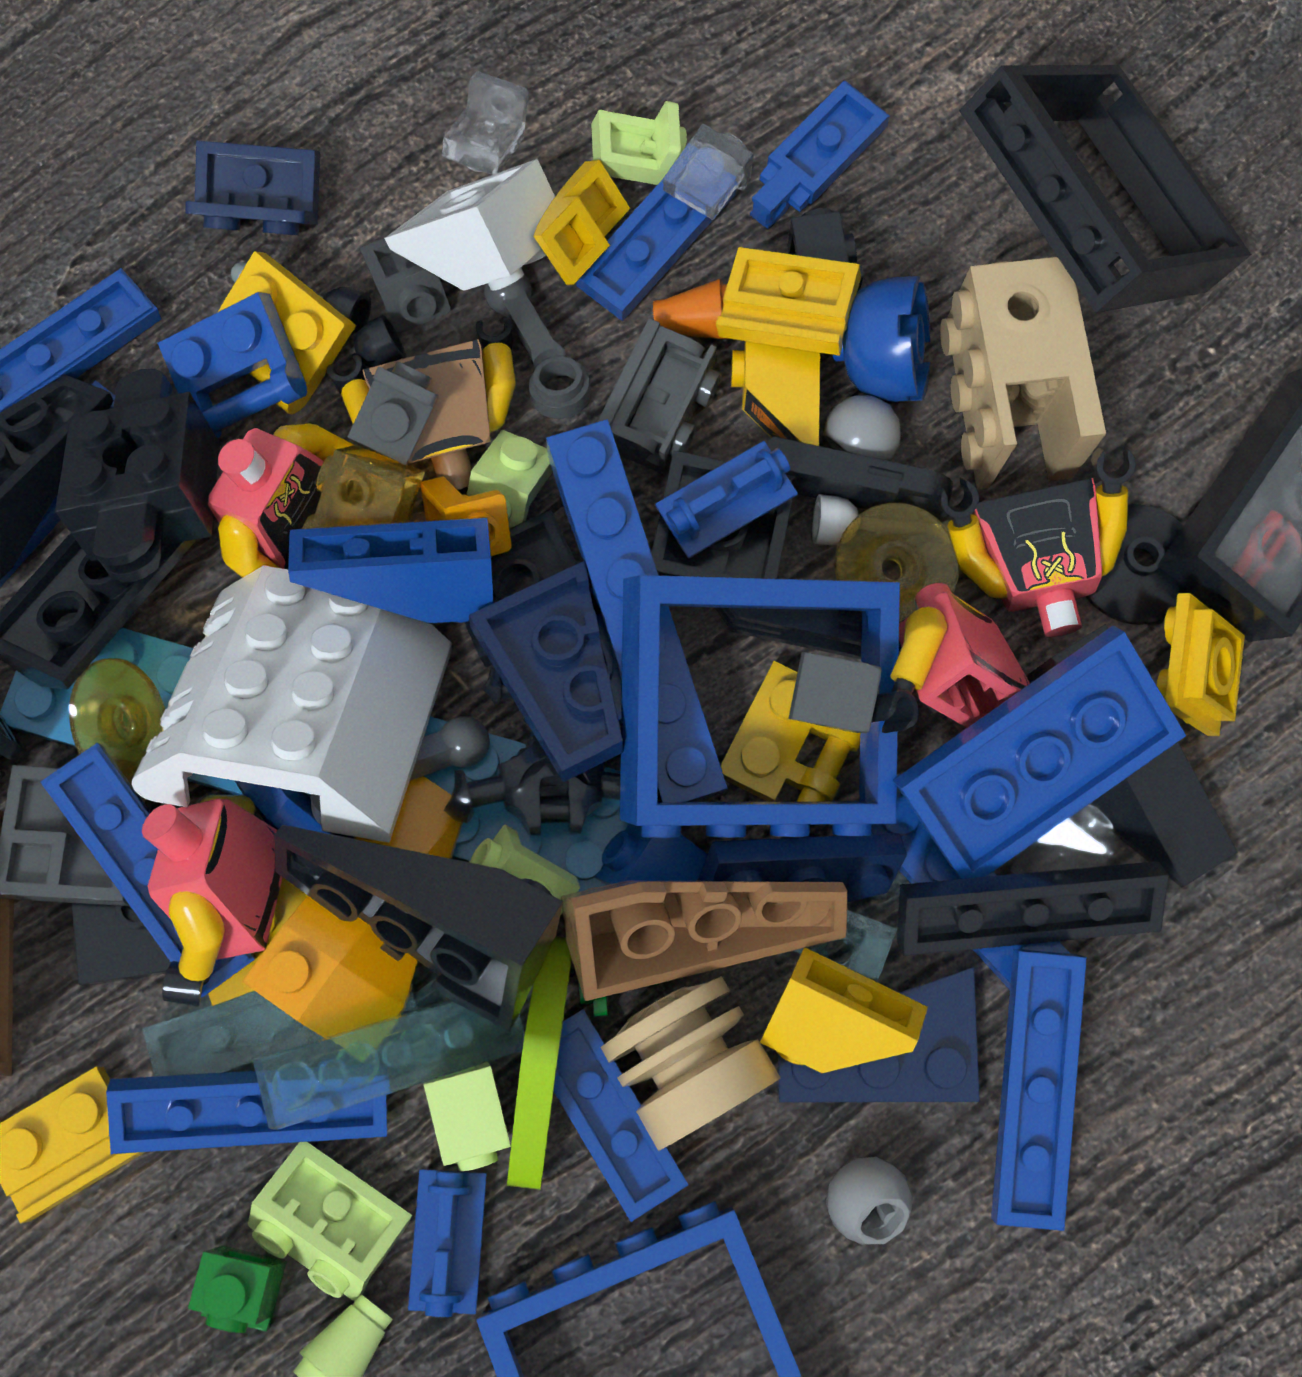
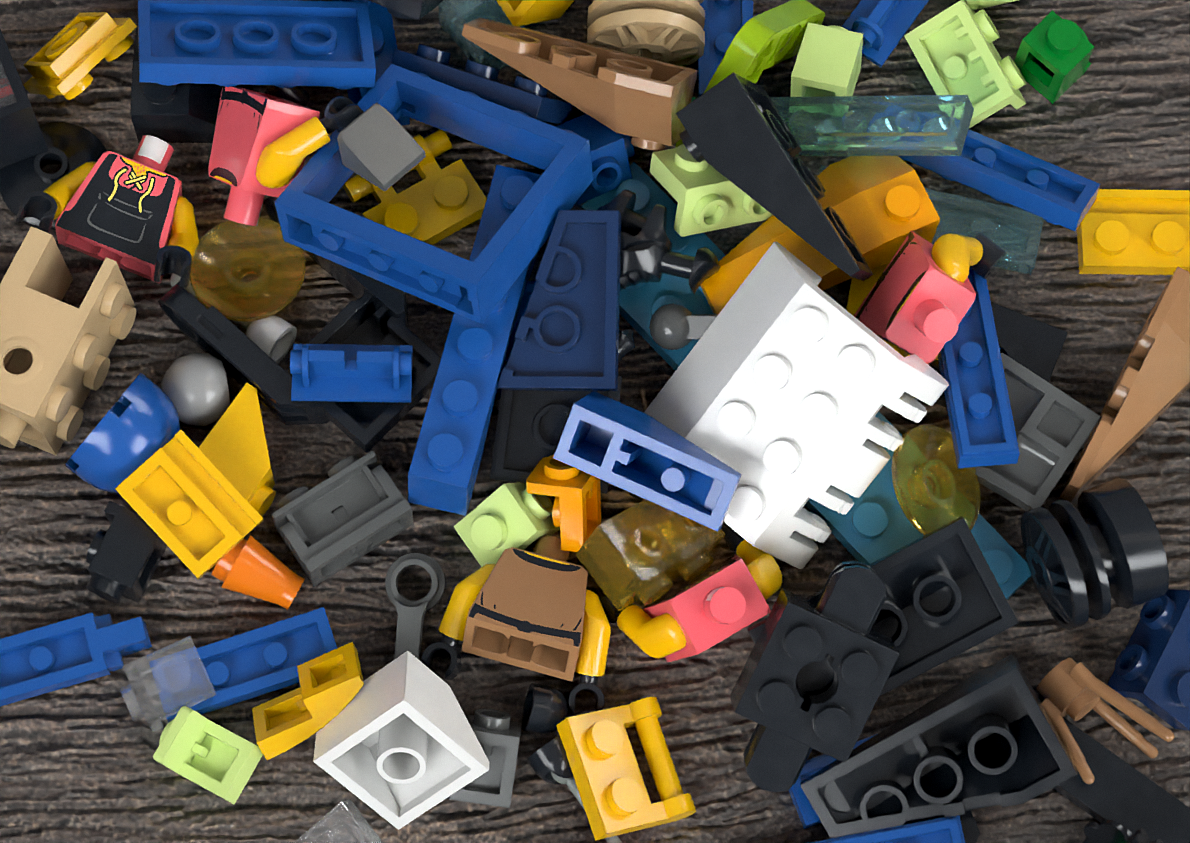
camera: 155 degrees left, 5 degrees down
blue plate [158,292,307,438] -> none
dark grey bracket [347,361,439,465] -> none

